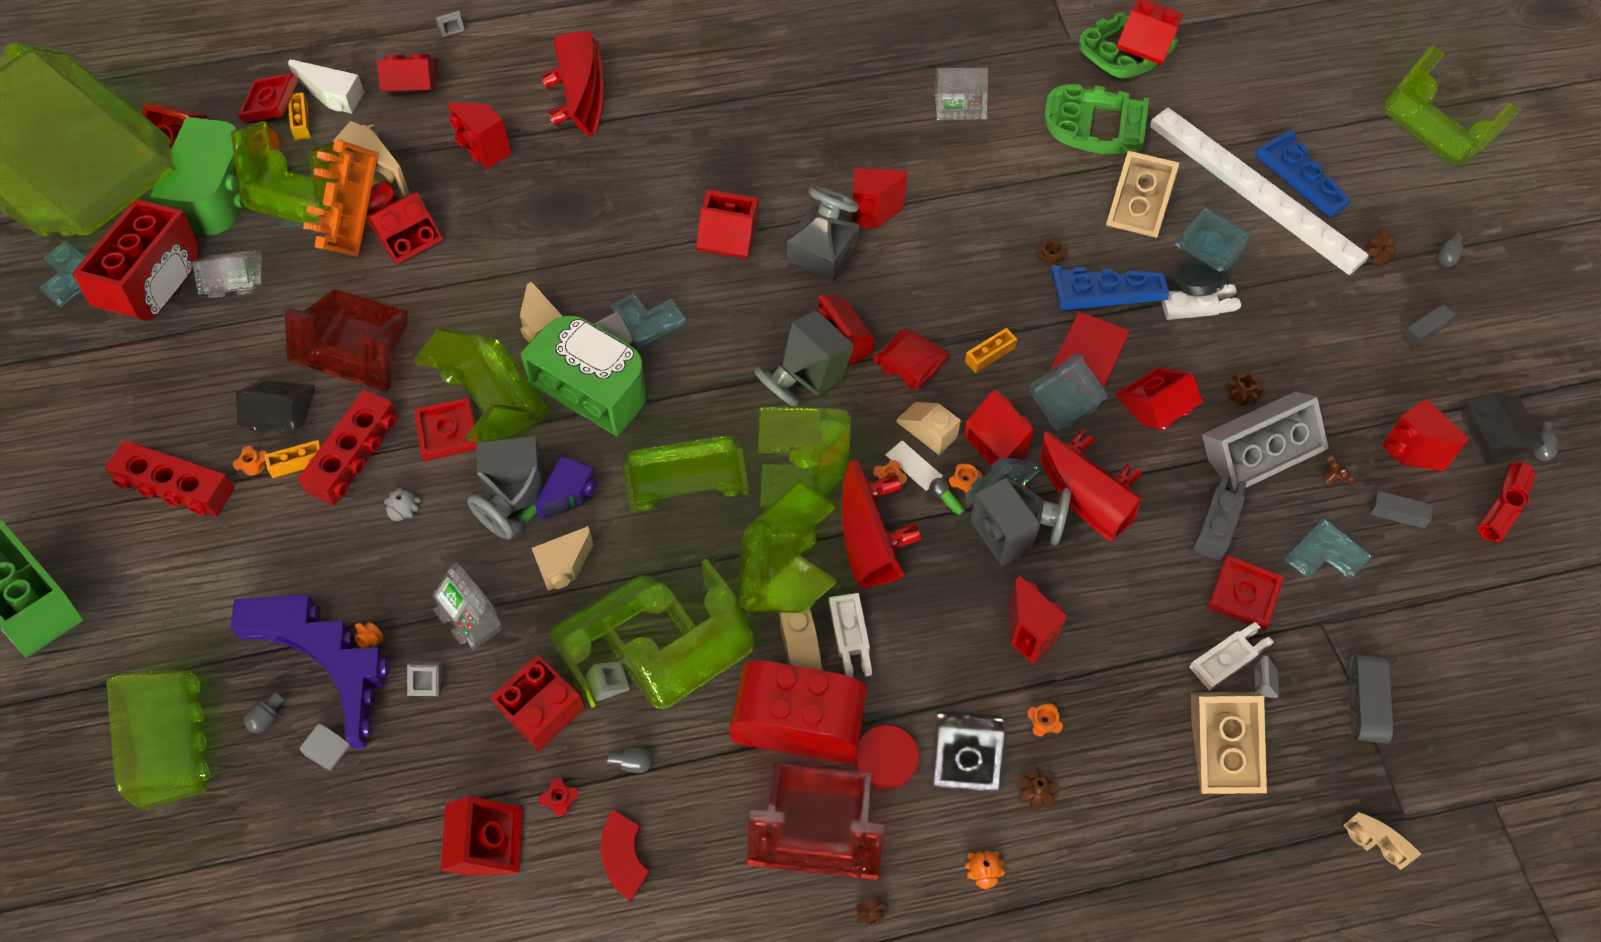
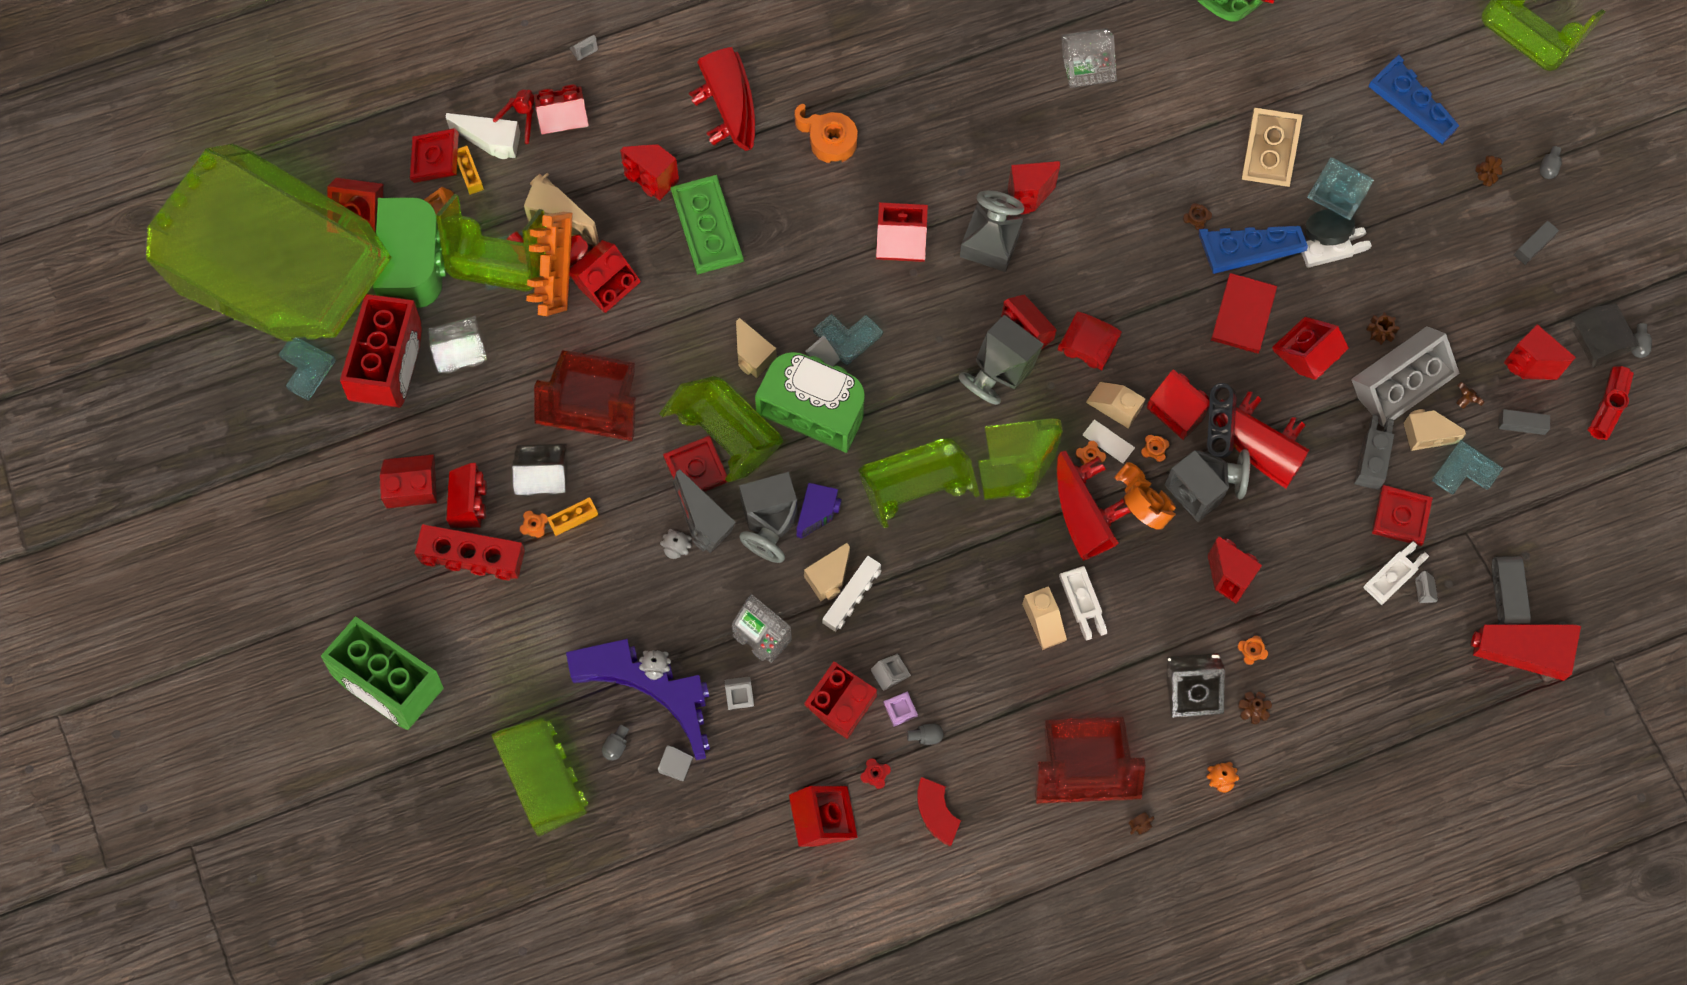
camera: 10 degrees left, 10 degrees up
red brick [297,389,399,506] -> none
orange plate [355,622,384,648] -> none
piece [508,503,537,537] -> none
clear neon green windscreen [549,575,697,709] -> none
clear neon green windscreen [603,559,754,709] -> none
red brick [729,661,868,765] -> none
clear neon green windscreen [737,479,836,613] -> none
red tile [856,725,919,789] -> none
piece [929,478,965,516] -> none
light orange piece [965,328,1017,374] -> none
clear light blue plate [965,458,1040,504] -> none
clear light blue slope [1027,353,1107,431] -> none
bright green slope [1044,84,1149,154] -> none
white plate [1150,107,1369,276] -> none
tan slope [1191,692,1267,794] -> none
tan slope [1344,812,1421,870] -> none
none -> red slope [380,454,437,508]
none -> red slope [446,463,487,528]
none -> red plant [493,89,535,144]
none -> light grey animal [639,650,671,680]
none -> bright green tile [670,175,744,275]
none -> dark grey slope [673,469,736,553]
none -> orange piece [795,104,858,163]
none -> white piece [822,556,882,632]
none -> lavender tile [883,691,918,726]
none -> orange piece [1114,462,1176,530]
none -> black beam [1207,383,1237,458]
none -> tan slope [1404,409,1466,451]
none -> red slope [1471,625,1581,681]

